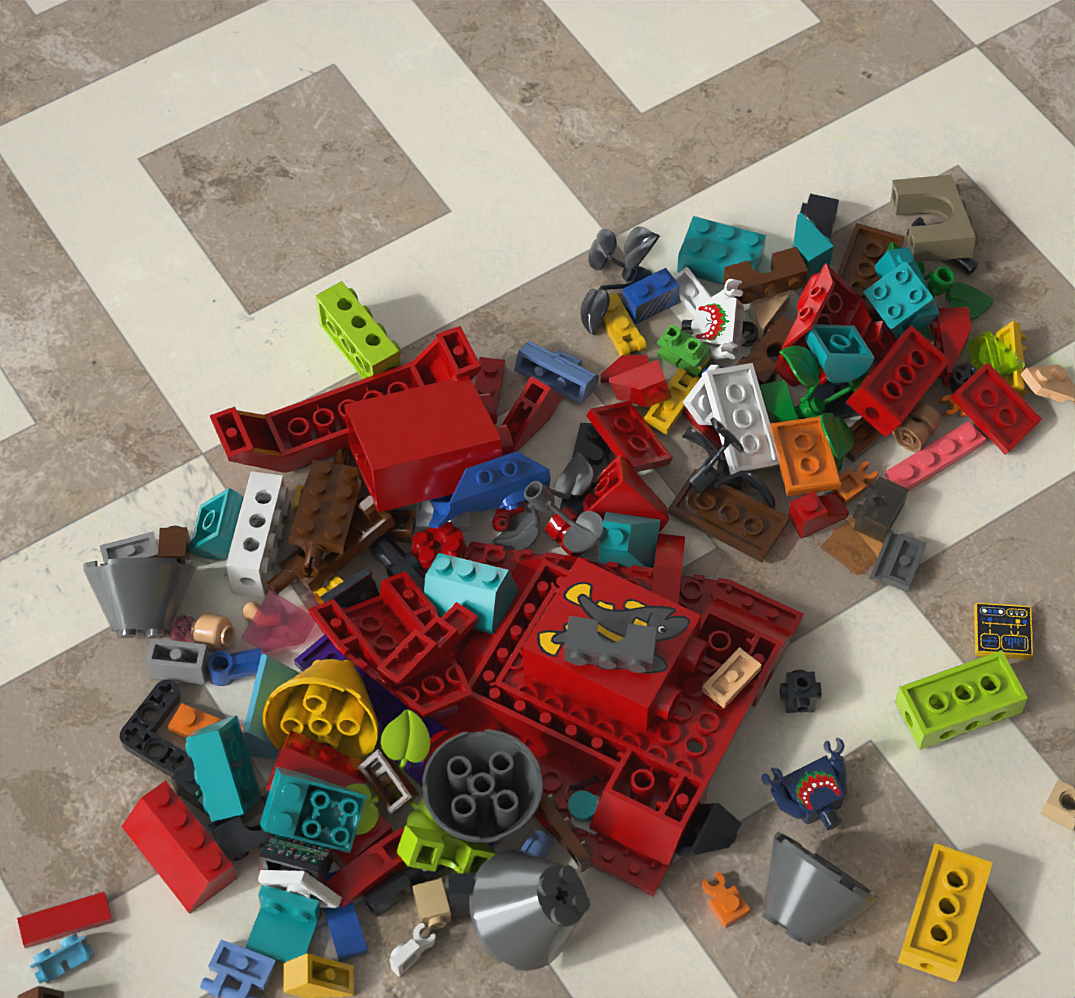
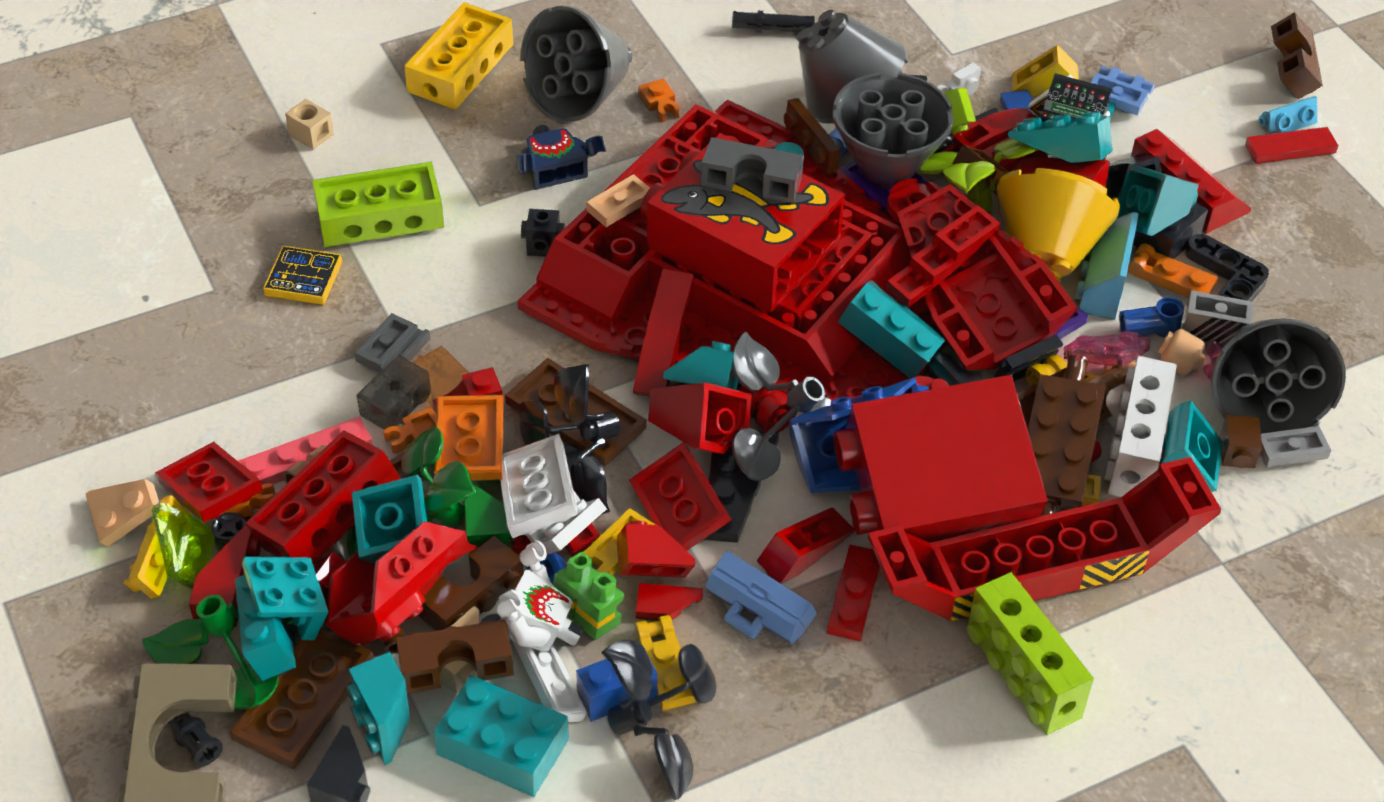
camera: 175 degrees left, 10 degrees down
black slope [675,803,742,856] -> none

